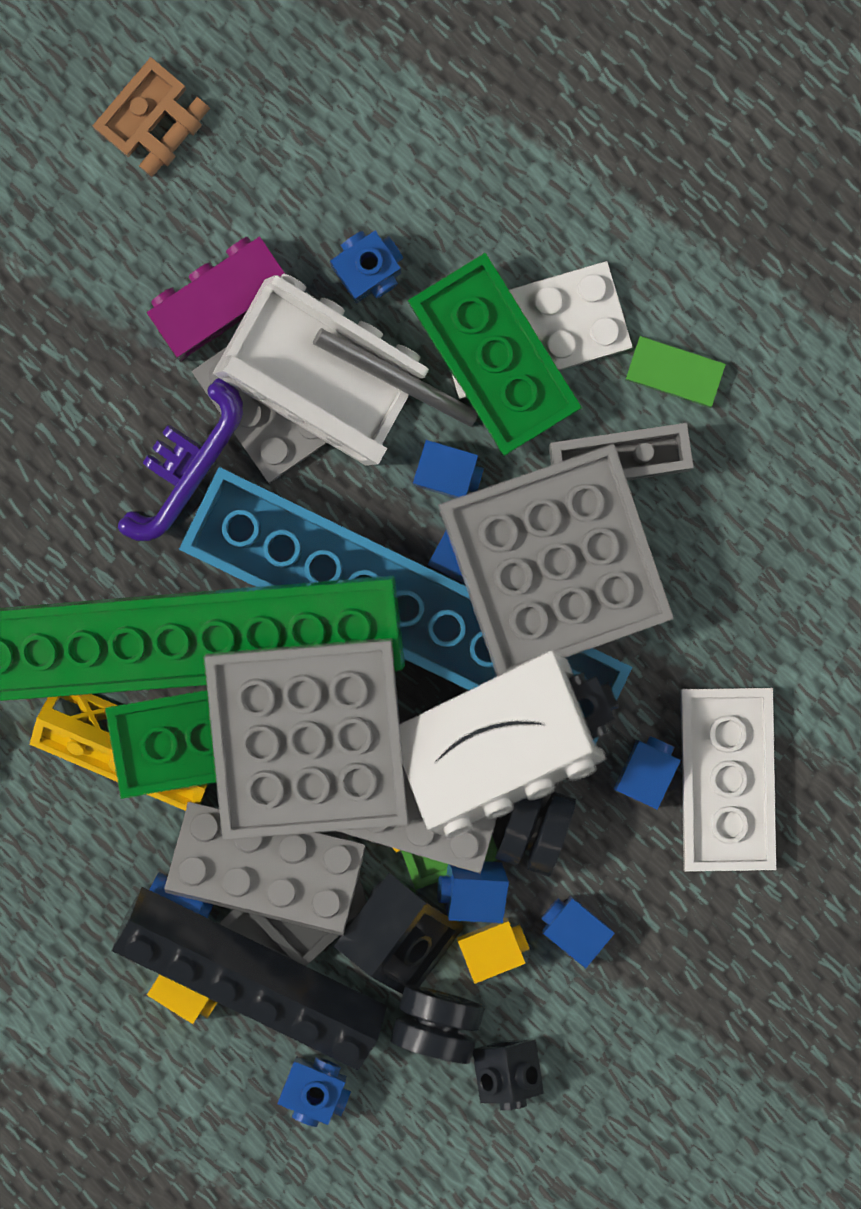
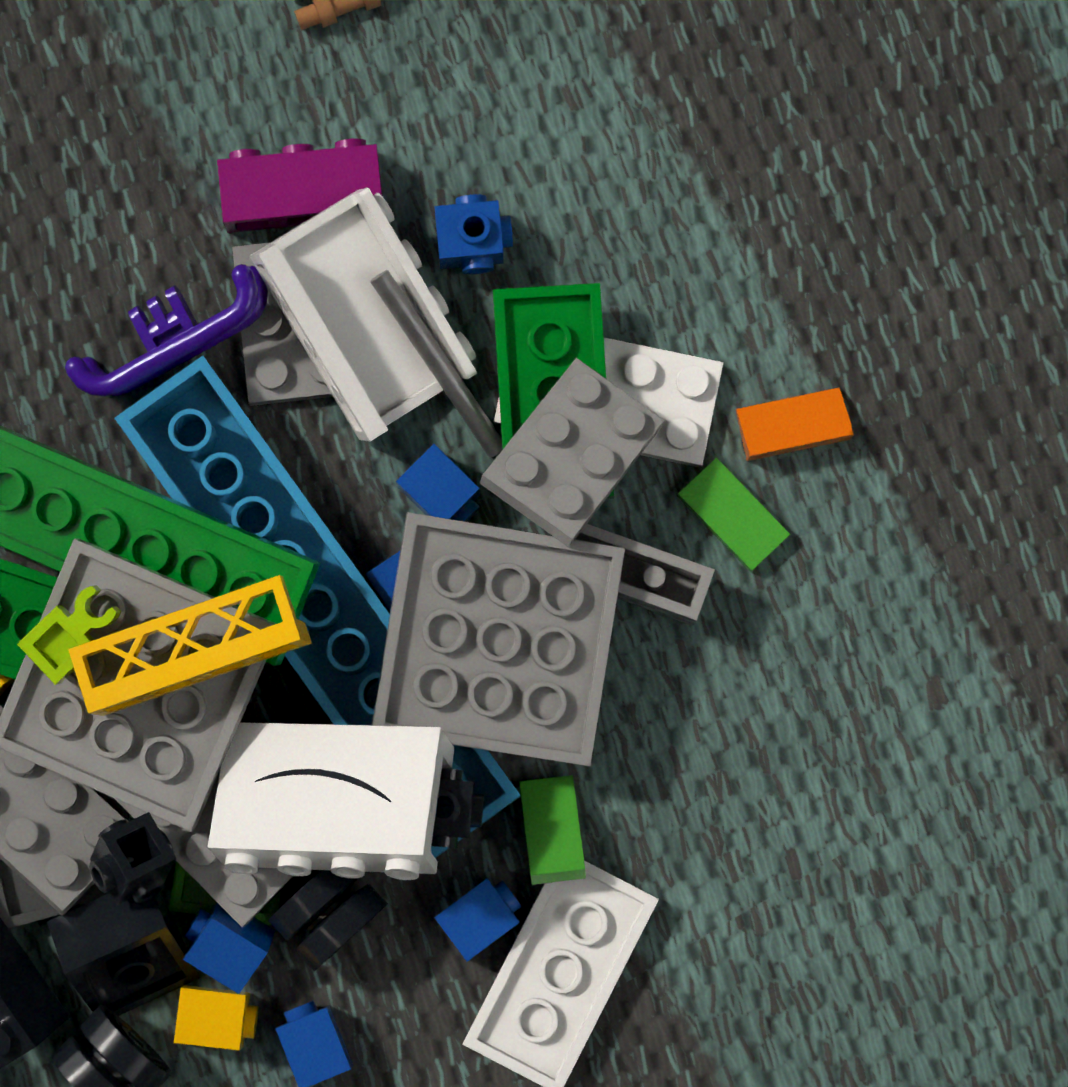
camera: 25 degrees right, 5 degrees down
none -> lime plate [17,585,121,685]
none -> yellow fence [68,575,312,716]
none -> black brick [89,812,176,906]
none -> light grey plate [480,358,664,547]
none -> bright green tile [519,775,586,885]
none -> orange slope [736,387,854,461]

